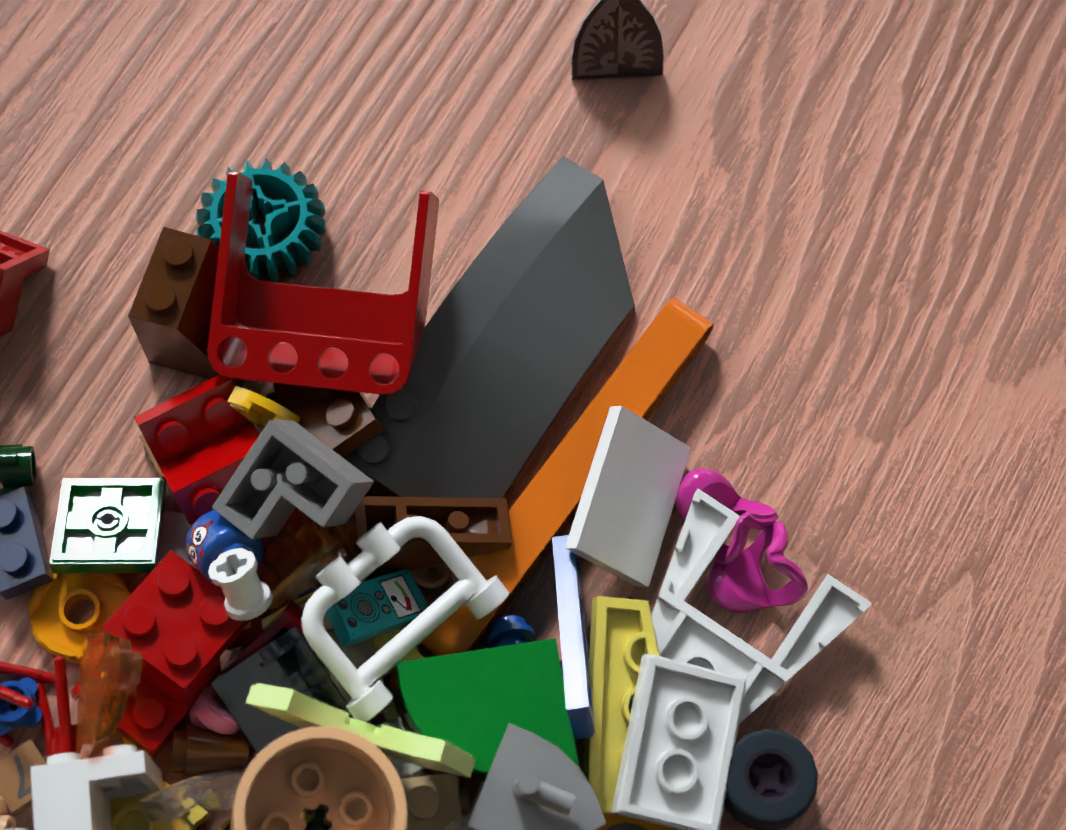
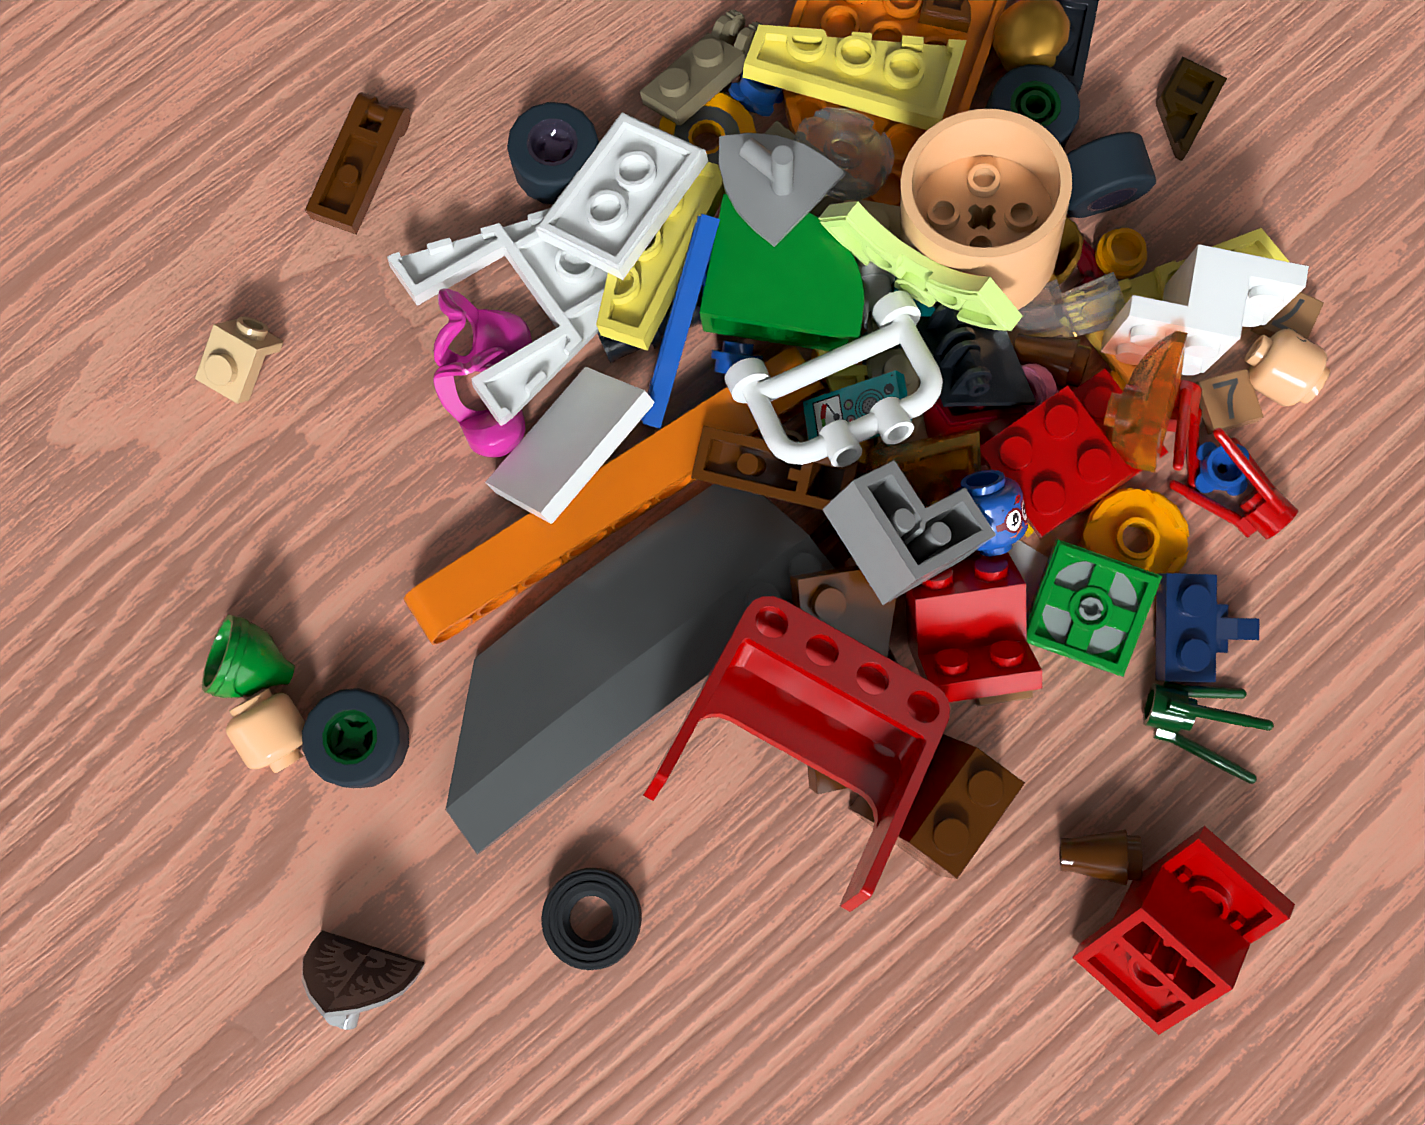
camera: 155 degrees left, 10 degrees up
teal gear [196,158,327,283] -> none
white bush [208,548,273,621] -> none
yellow tile [227,386,301,428] -> none
none -> tan bracket [195,317,283,404]
none -> green helmet [202,614,295,699]
none -> light nougat head [226,688,305,773]
none -> black wheel [302,688,409,789]
none -> reddish brown plate [305,92,411,235]
none -> black tyre [541,868,642,970]
none -> reddish brown cone [1060,829,1143,886]

